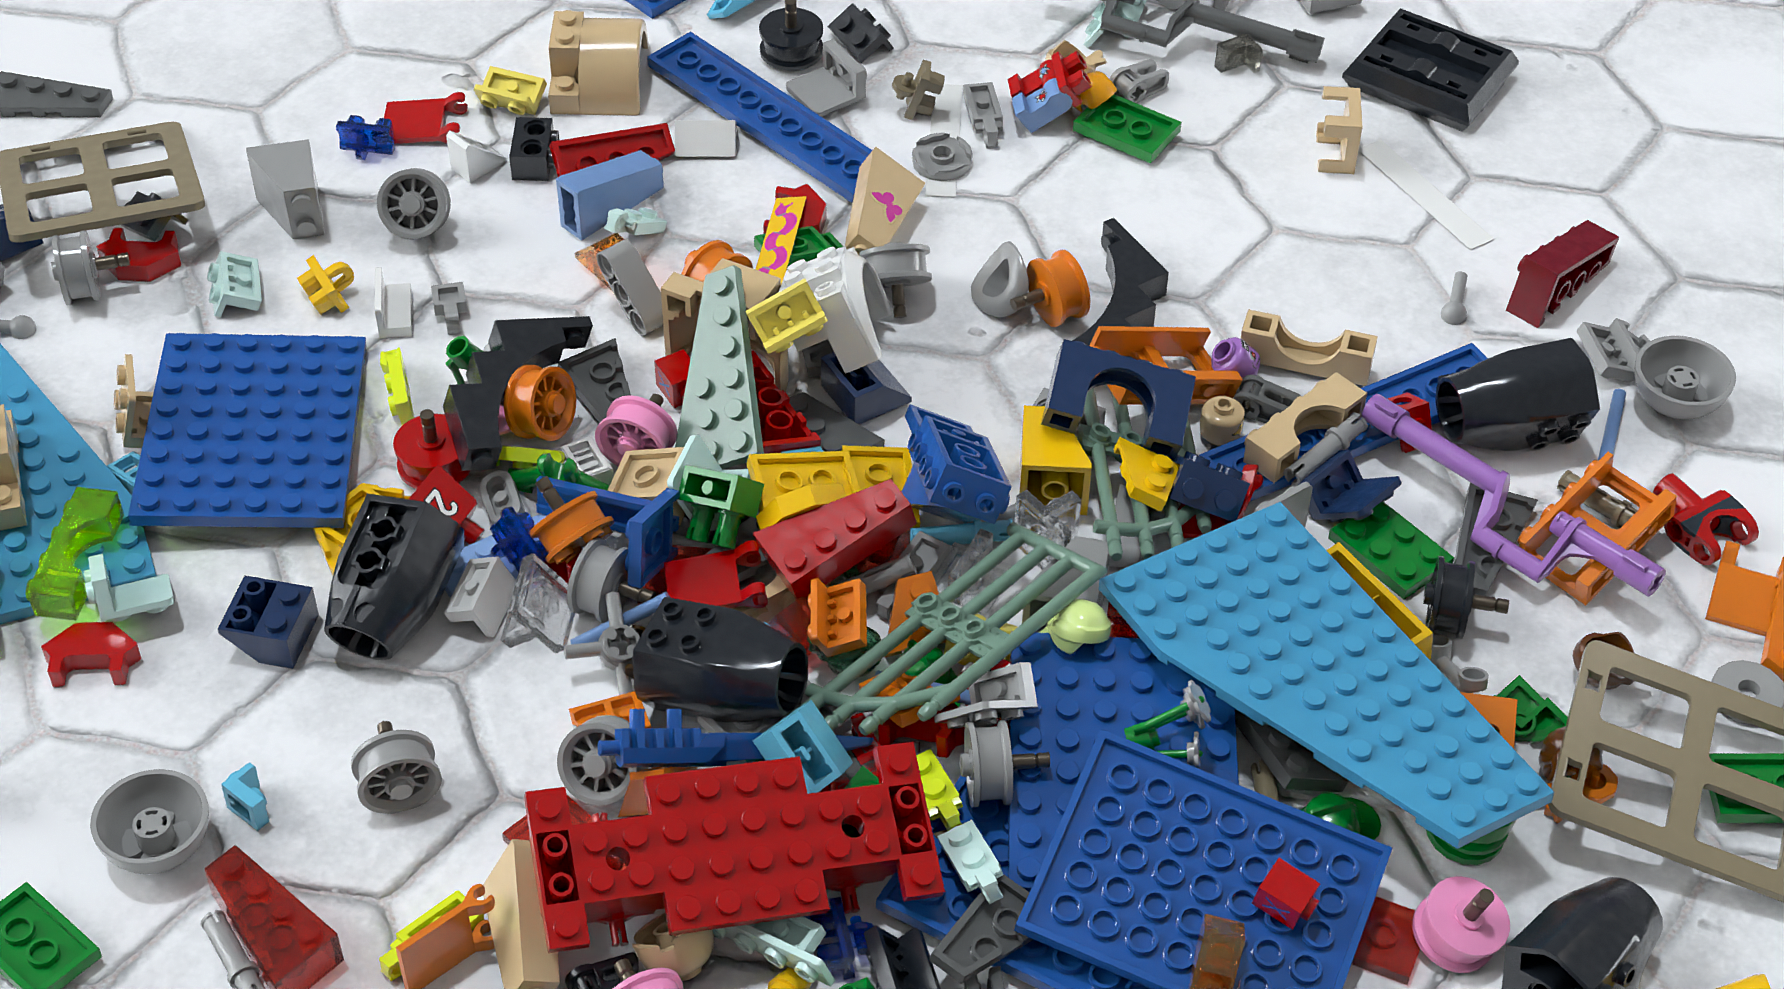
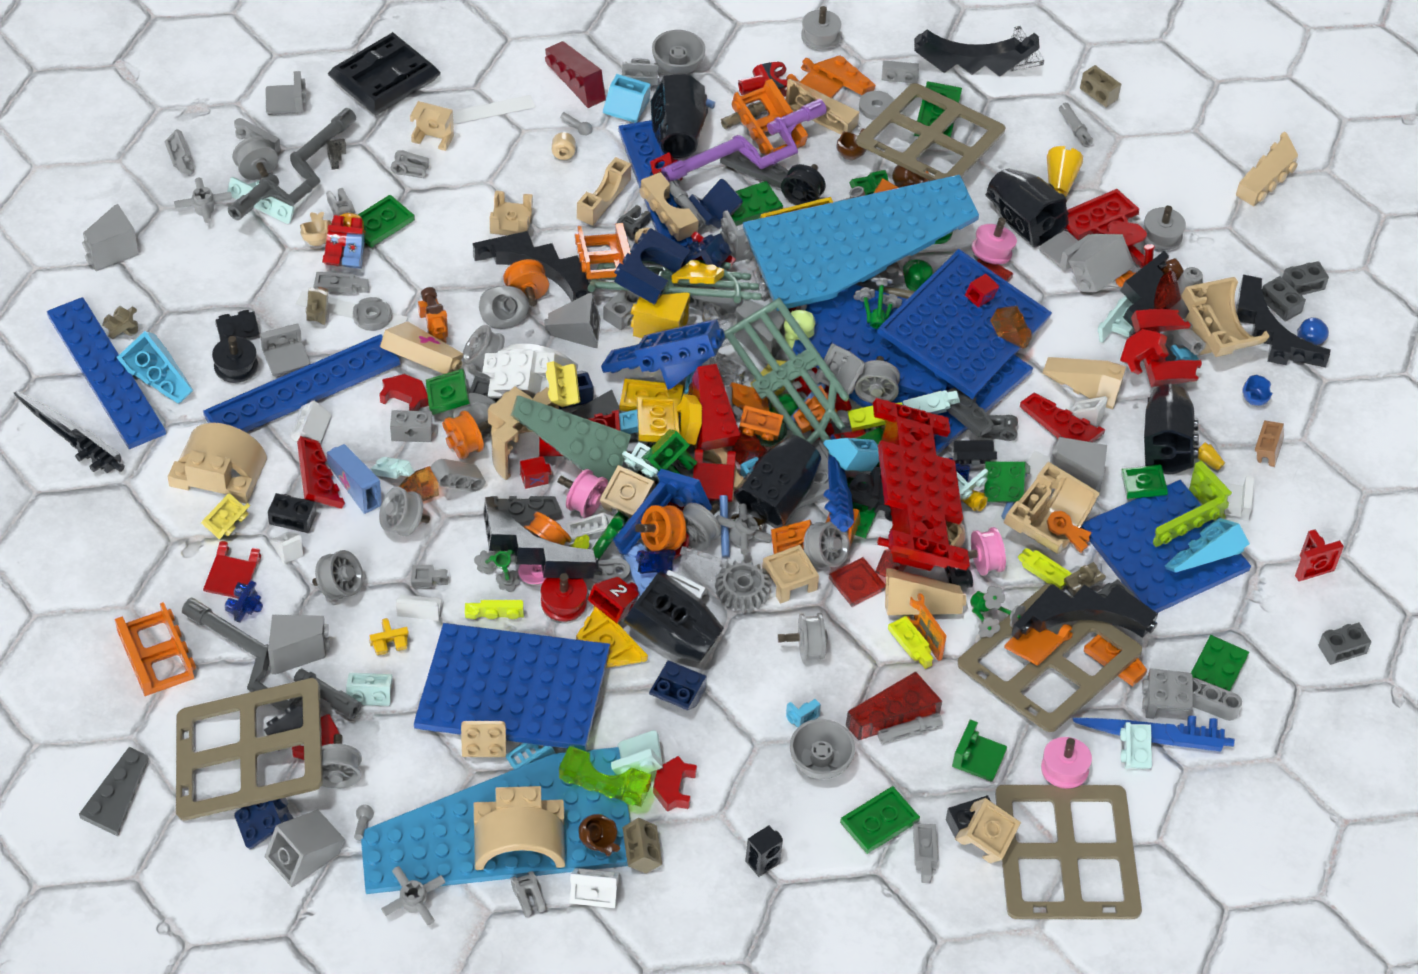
camera: 80 degrees left, 5 degrees up
yellow sticker [756,196,807,284] -> none
medium lavender head [1211,337,1260,379] -> none
none -> orange window [115,602,196,696]
none -> dark grey piece [182,597,362,719]
none -> light grey wheel [379,487,430,536]
none -> light grey piece [390,150,429,178]
none -> light grey brick [390,410,433,442]
none -> orange hips [418,287,448,343]
none -> tan panel [489,191,533,235]
none -> light grey slope [544,293,601,348]
none -> tan head [551,132,576,160]
none -> medium azure slope [603,74,651,123]
none -> light grey gear [715,559,772,612]
none -> tan panel [762,545,819,604]
none -> tan wedge [786,79,859,134]

